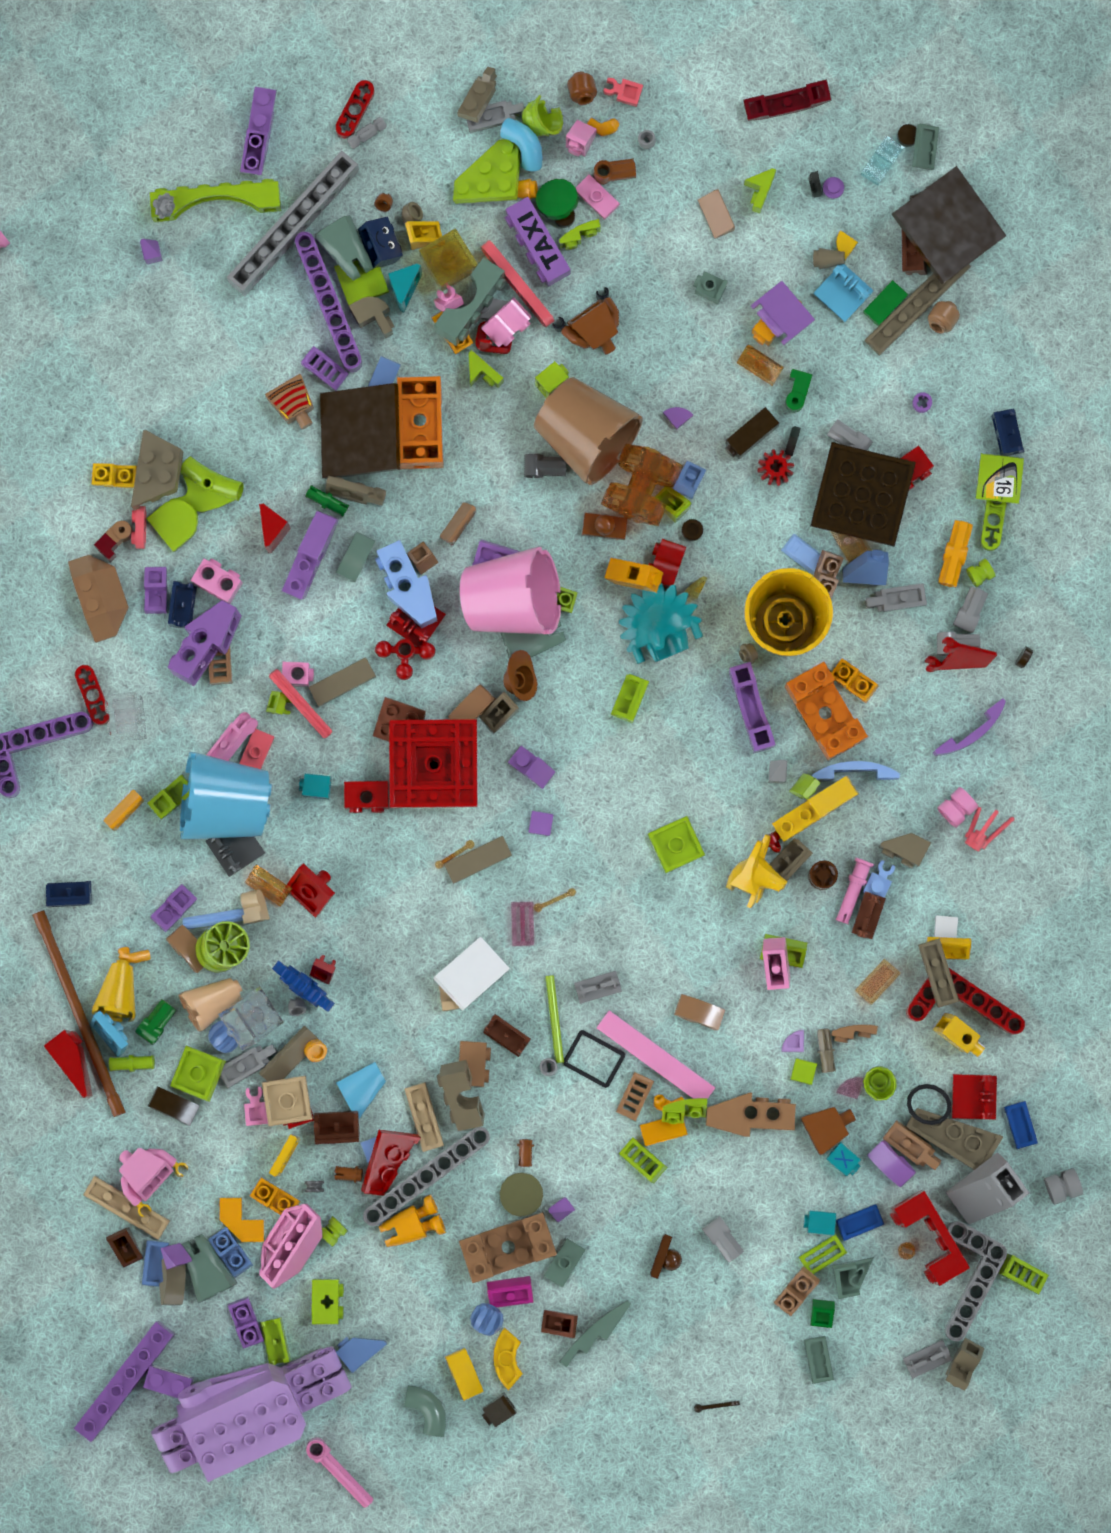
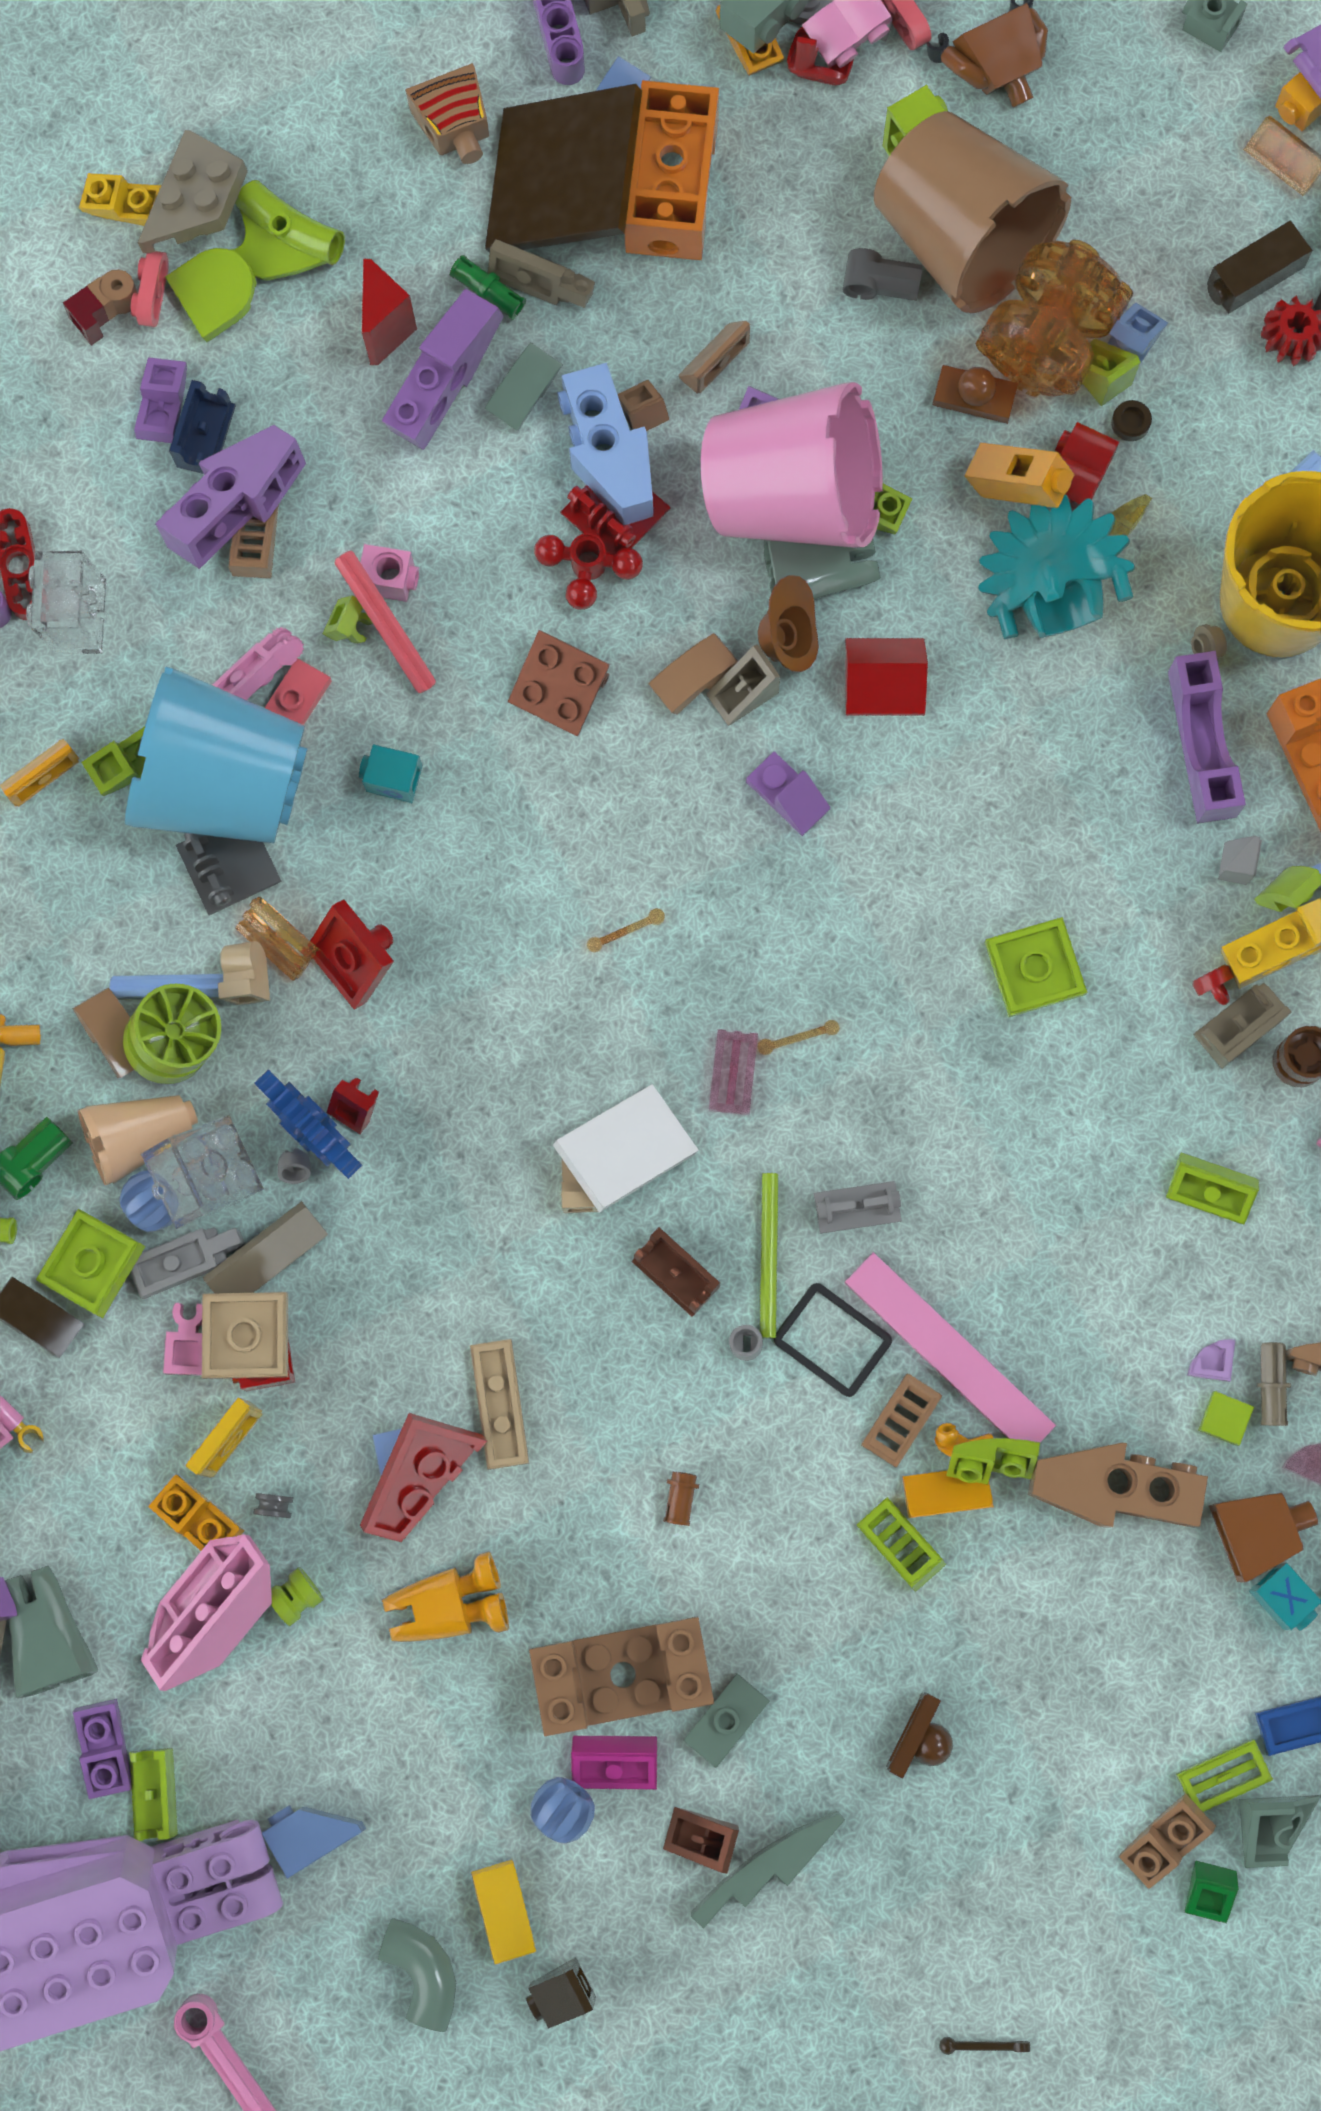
camera: 10 degrees right, 5 degrees down
medium nougat wedge [68,555,129,643] -> none
medium lavender slope [150,884,197,933] -> none
bright pink brick [191,558,243,604] -> none
medium blue slope [208,1227,253,1278] -> none
light orange tile [220,1198,264,1242] -> none
medium lavender slope [301,346,349,391] -> none
light orange tile [304,1039,327,1062] -> none
dark tan tile [308,657,376,707] -> none
lime brick [312,1279,344,1324] -> none
copper hinge [314,1111,360,1144] -> none
dark orange pin [335,1166,363,1183] -> none
medium azure slope [337,1062,386,1119] -> none
red brick [344,781,389,813] -> none
light grey beam [363,1127,490,1226] -> none
red piece [389,719,478,808] -> none
dark tan arch [437,1060,485,1131] -> none
dark tan tile [444,836,512,884] -> none
medium nougat brick [459,1041,491,1087] -> none
lime slope [469,350,504,388] -> none
yellow tile [494,1328,523,1390] -> none
olive tile [500,1173,543,1217] -> none
medium lavender tile [529,811,553,836] -> none
medium lavender slope [548,1197,575,1222] -> none
lime hinge [611,674,649,723] -> none
medium lavender tile [663,407,693,430] -> none
medium nougat slope [674,994,725,1031] -> none
light grey piece [702,1216,744,1263] -> none
yellow piece [726,834,788,908] -> none
bright pink brick [762,937,790,990] -> none
teal brick [803,1210,836,1235] -> none
sand green plate [804,1336,834,1384] -> none
none -> red slope [845,638,928,716]

